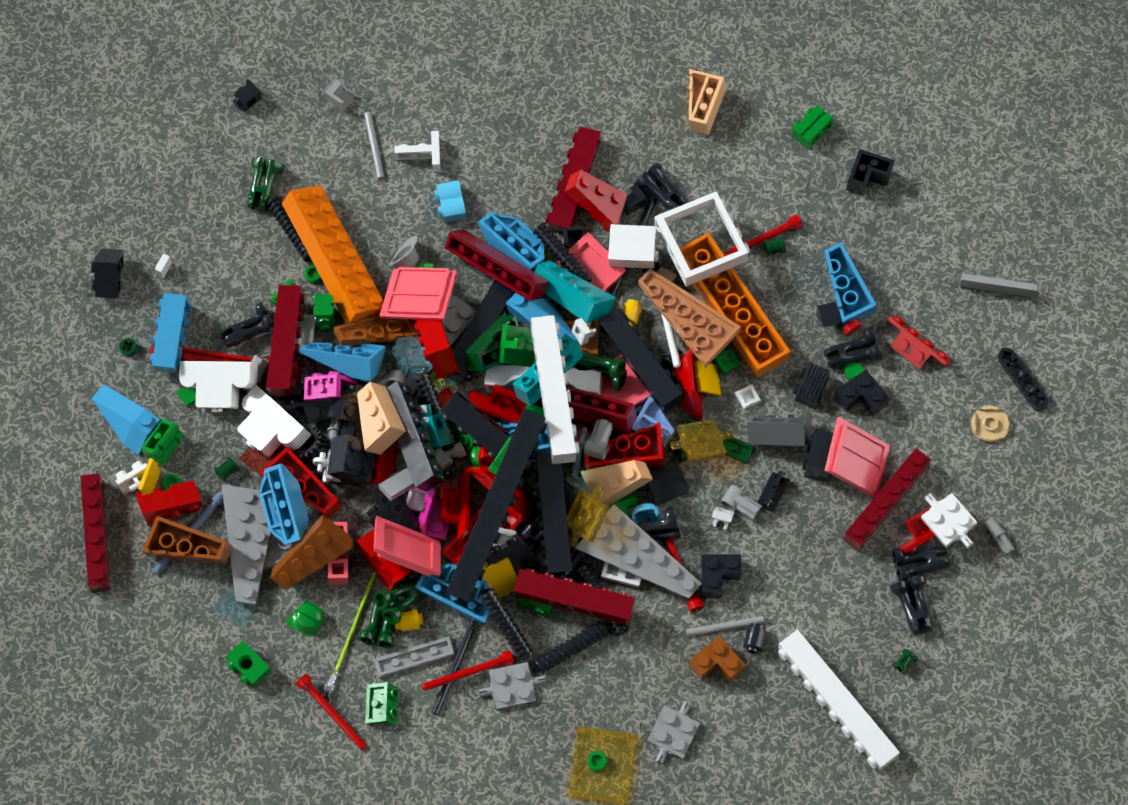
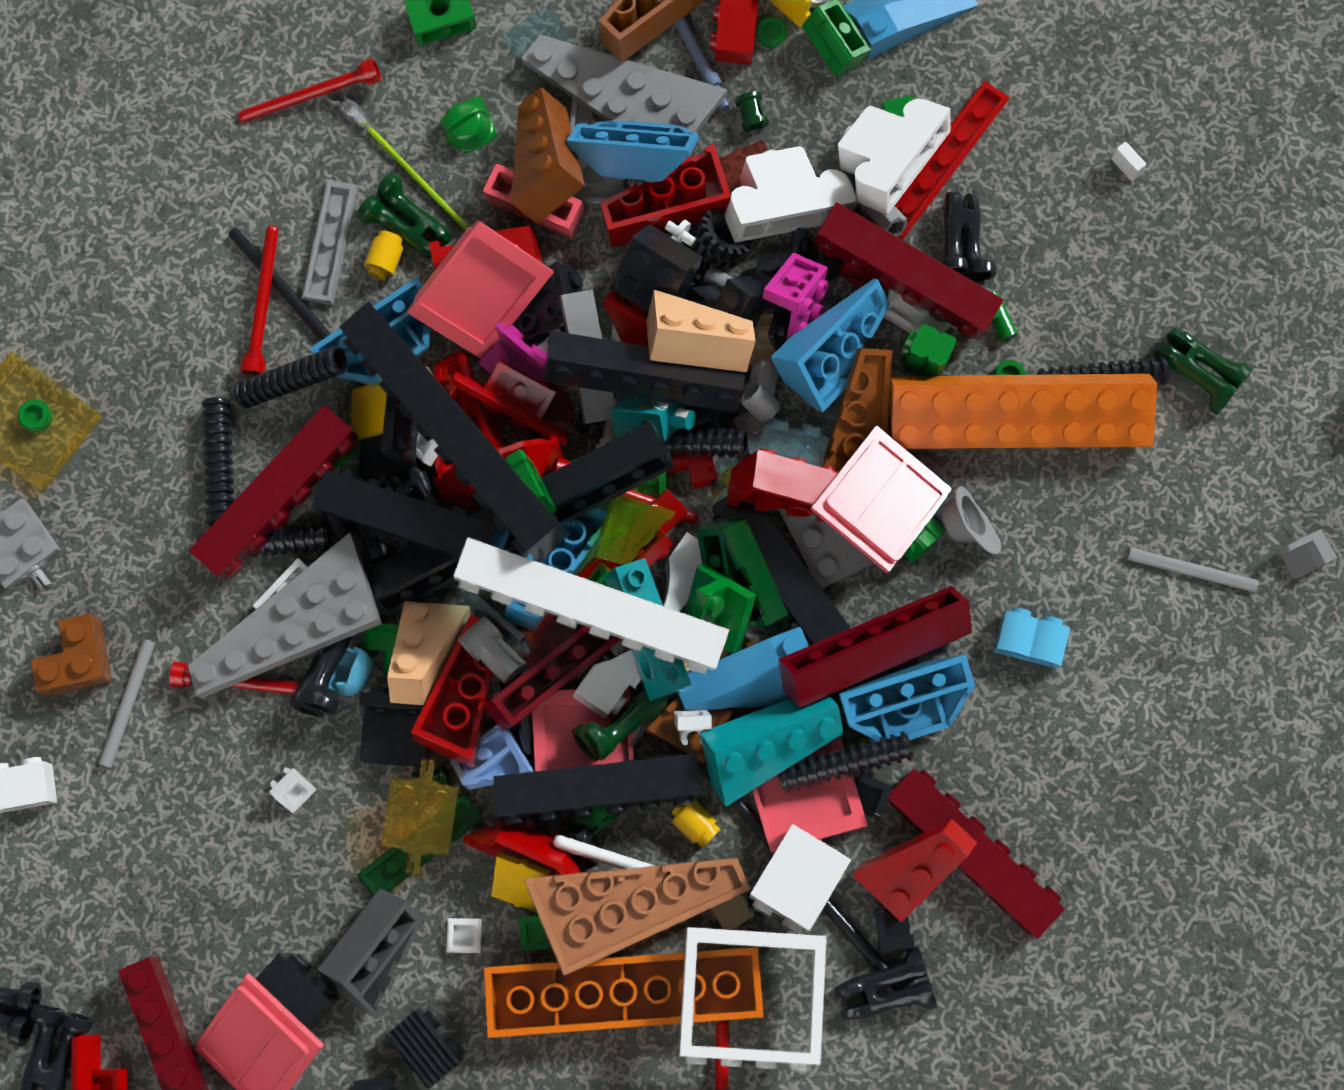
camera: 120 degrees right, 10 degrees up
black brick [91,249,124,298] -> none
dark green bush [119,338,137,357] -> none
dark azure wedge [150,293,192,373] -> none
bracket [365,682,399,725] -> none
dark green piece [375,576,426,625] -> none
white bracket [394,131,441,172] -> none
light grey plate [478,662,546,710] -> none
clear yellow plate [566,484,610,547] -> none
black brick [701,554,742,599] -> none
light grey piece [720,485,762,521] -> none
black brick [743,623,766,654] -> none
black hinge [757,471,790,513] -> none
none -> clear neon green wing [593,495,674,565]

